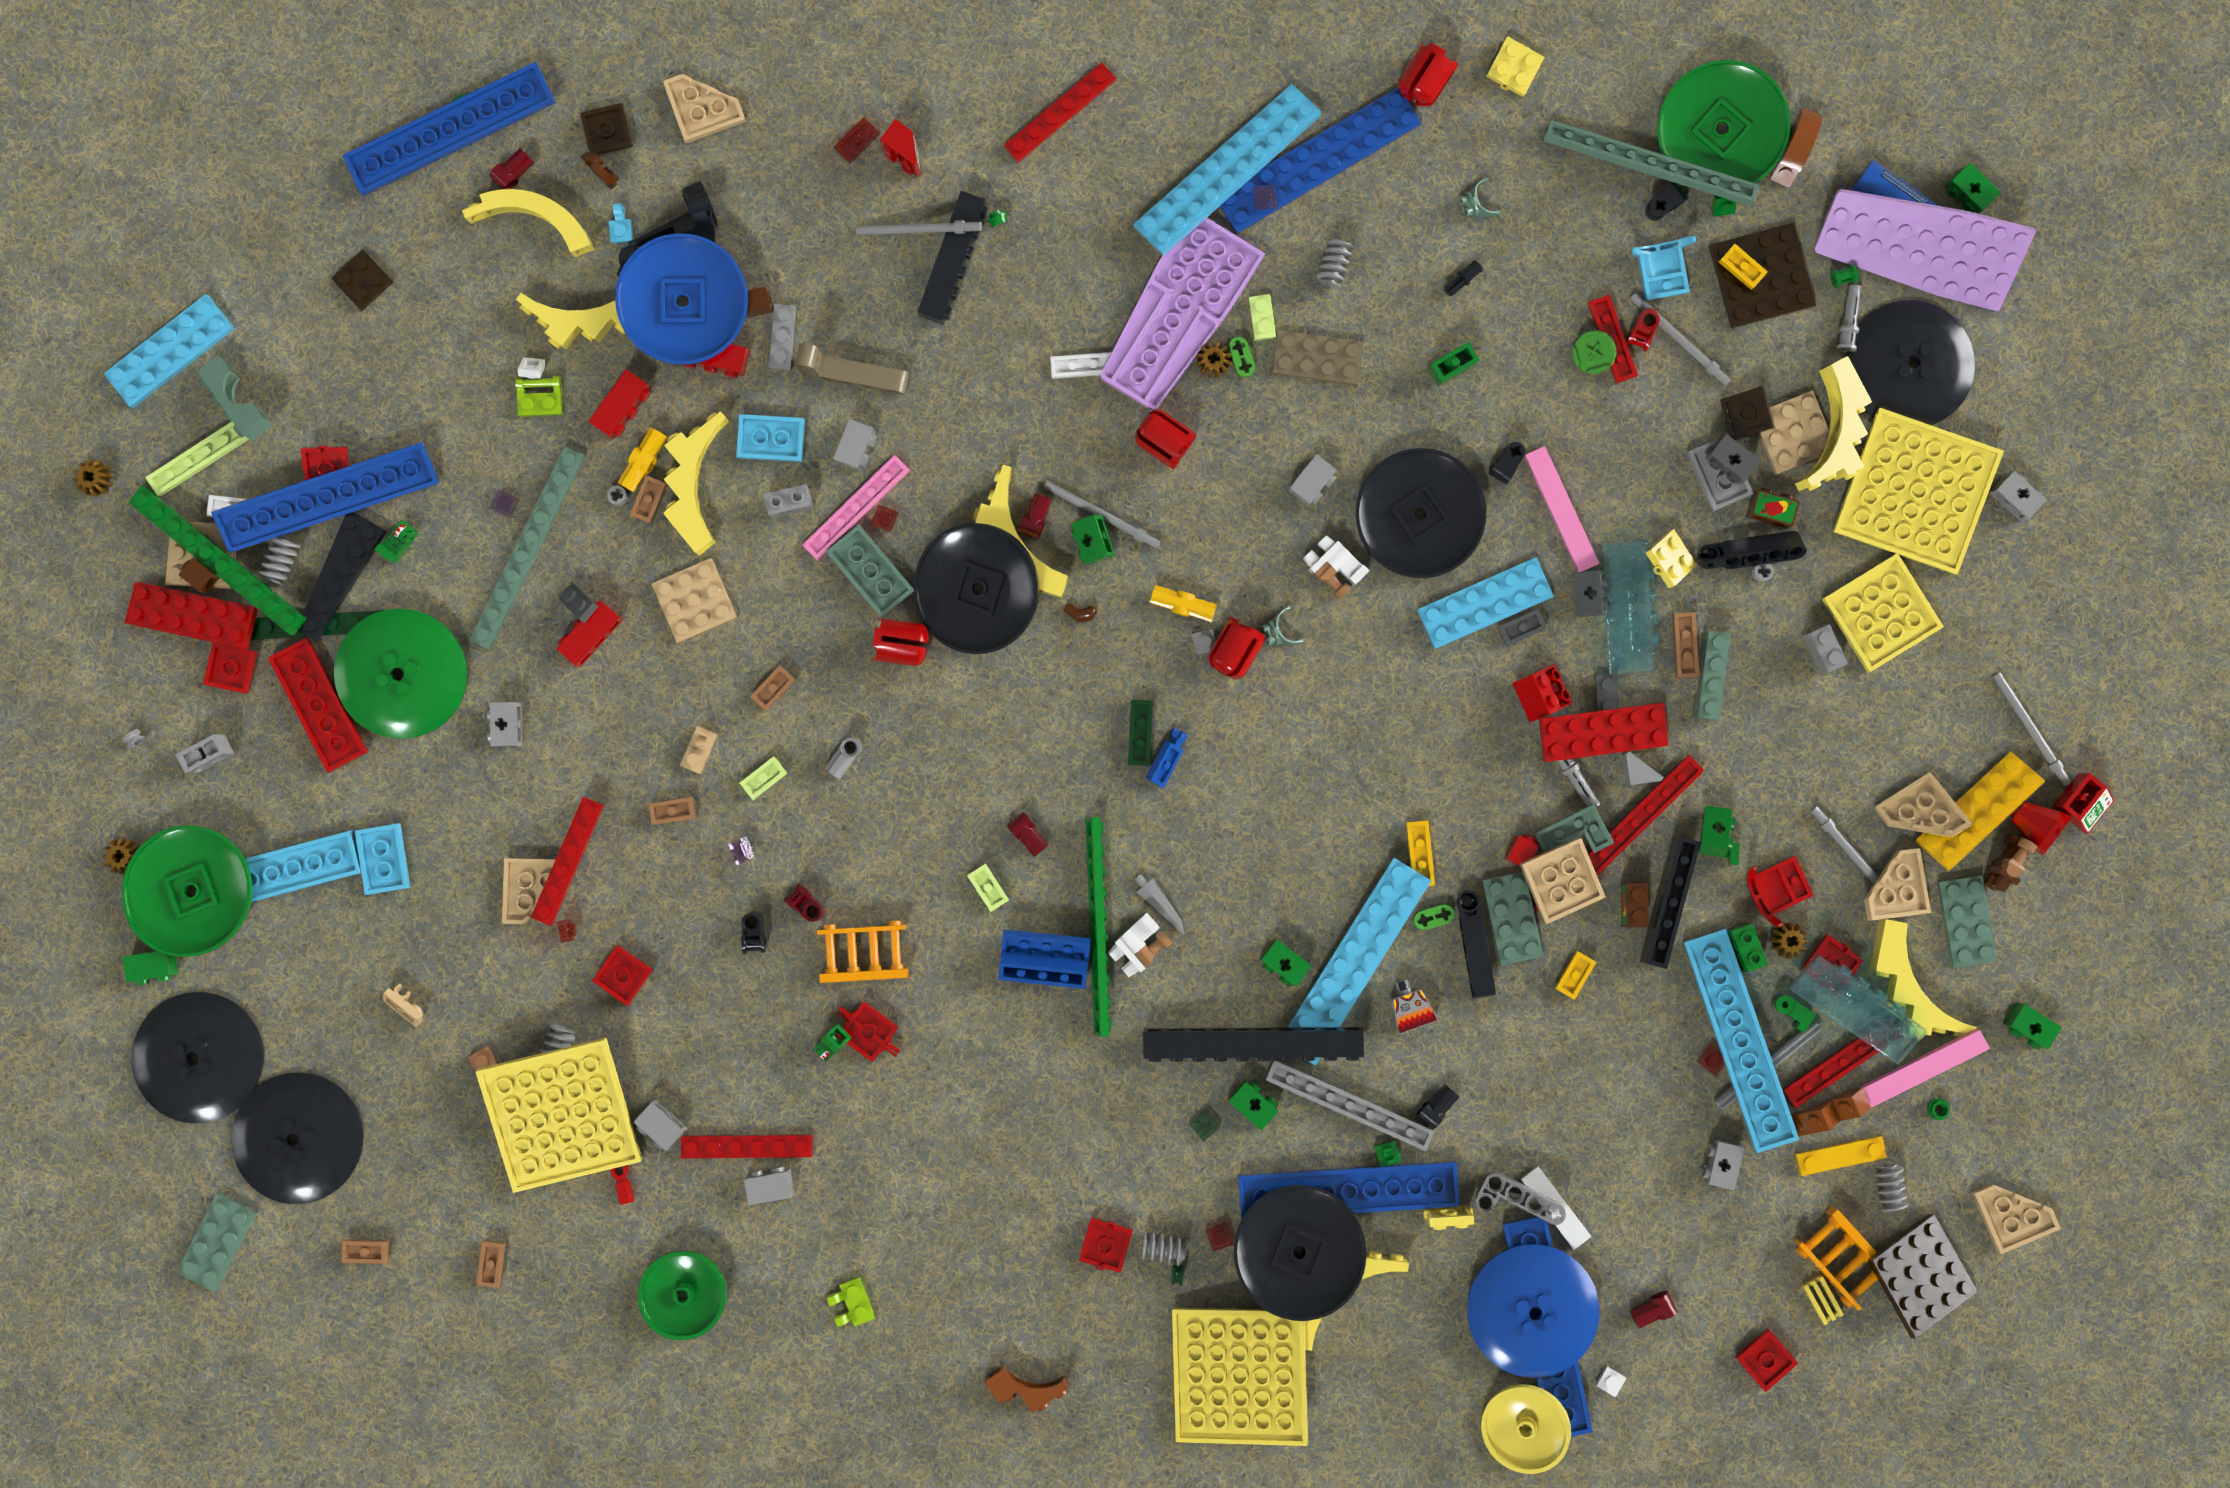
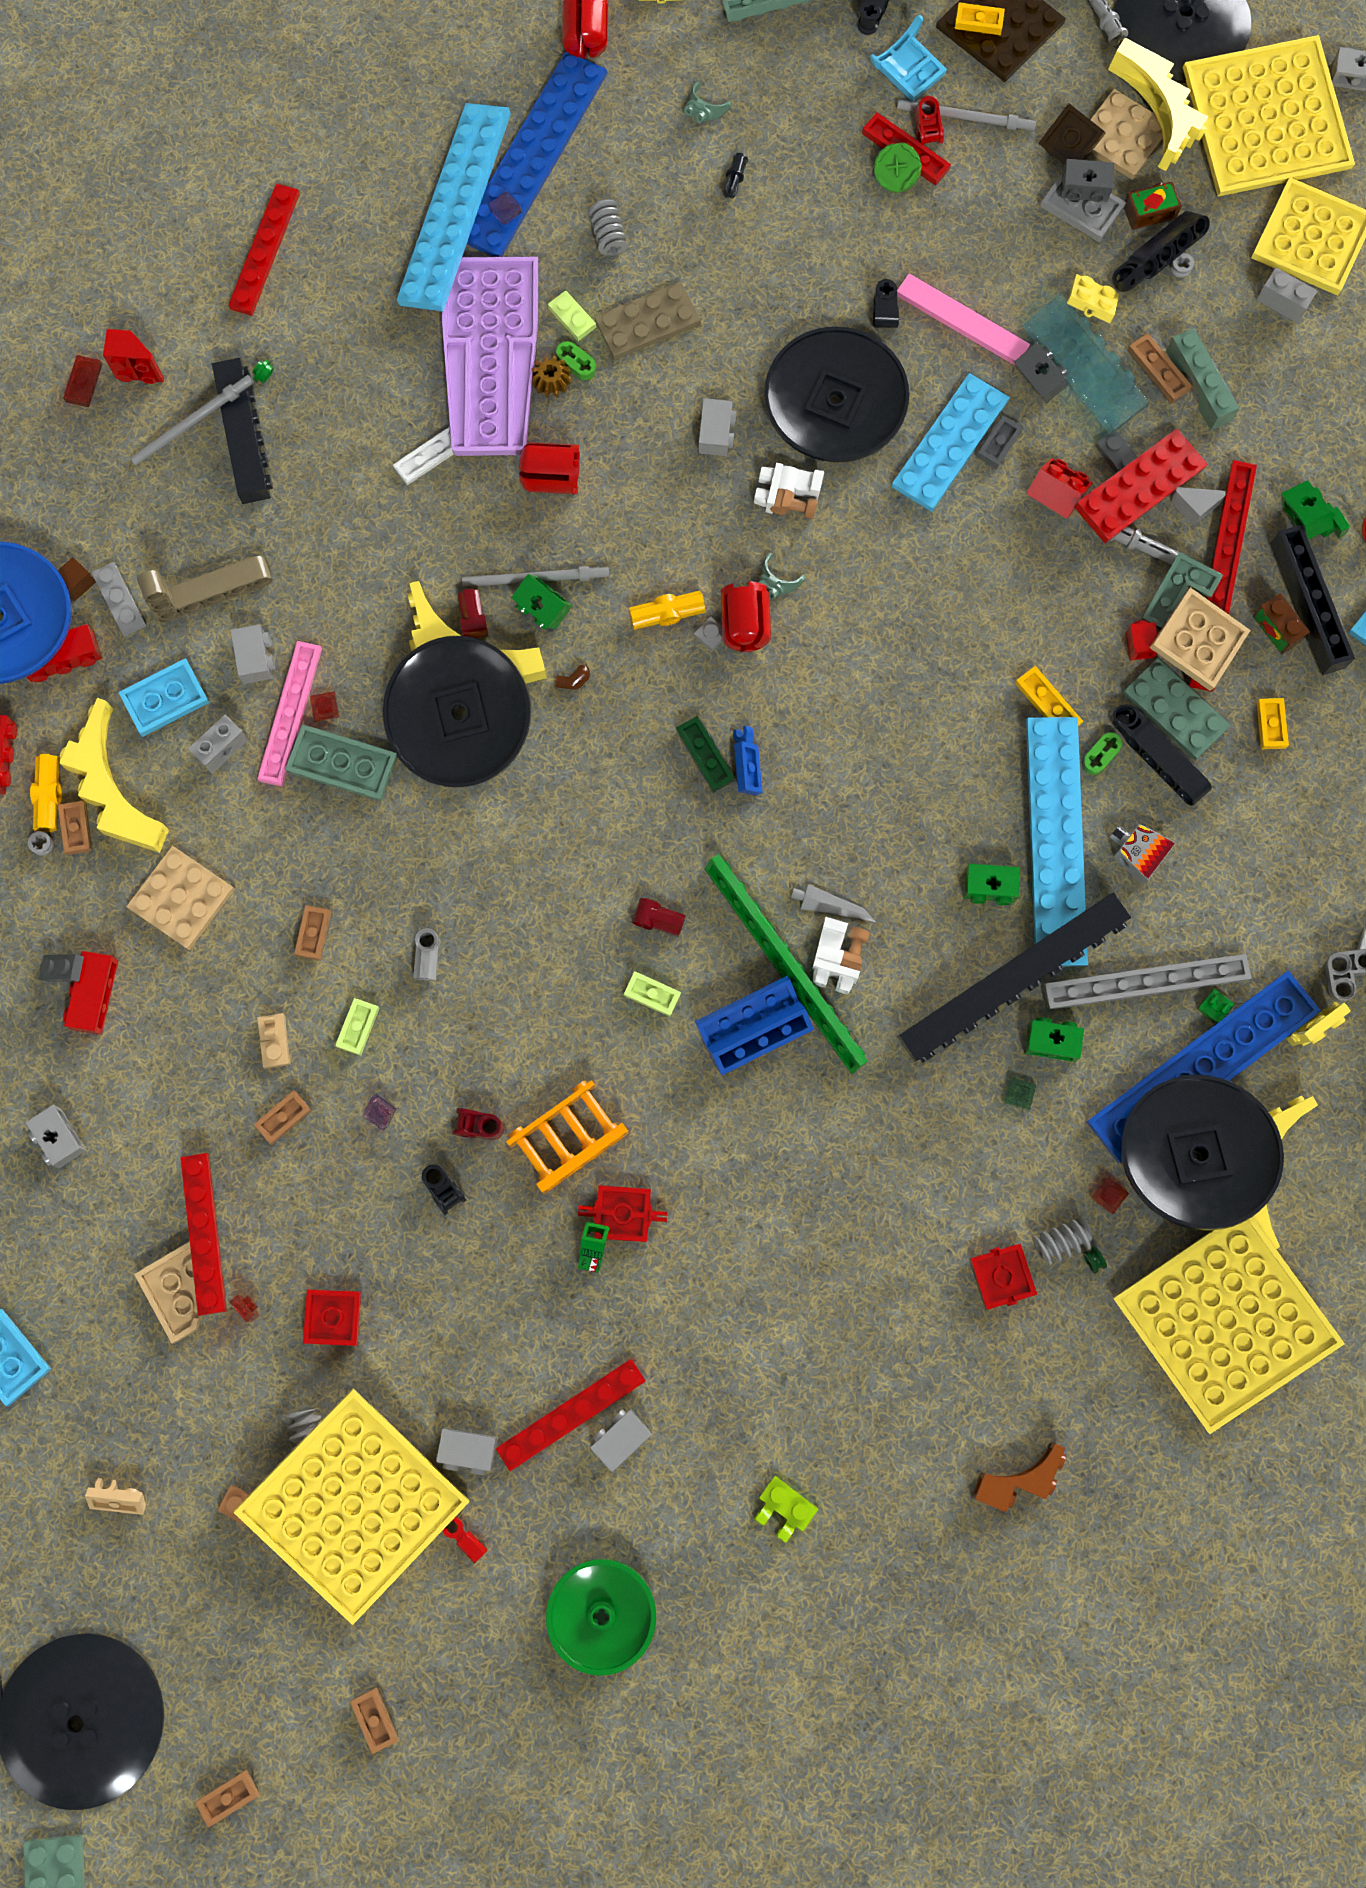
camera: 35 degrees left, 10 degrees down
red cylinder [872,617,929,666] -> none
black piece [1416,1084,1459,1130] -> none
green brick [1428,342,1480,387] -> none

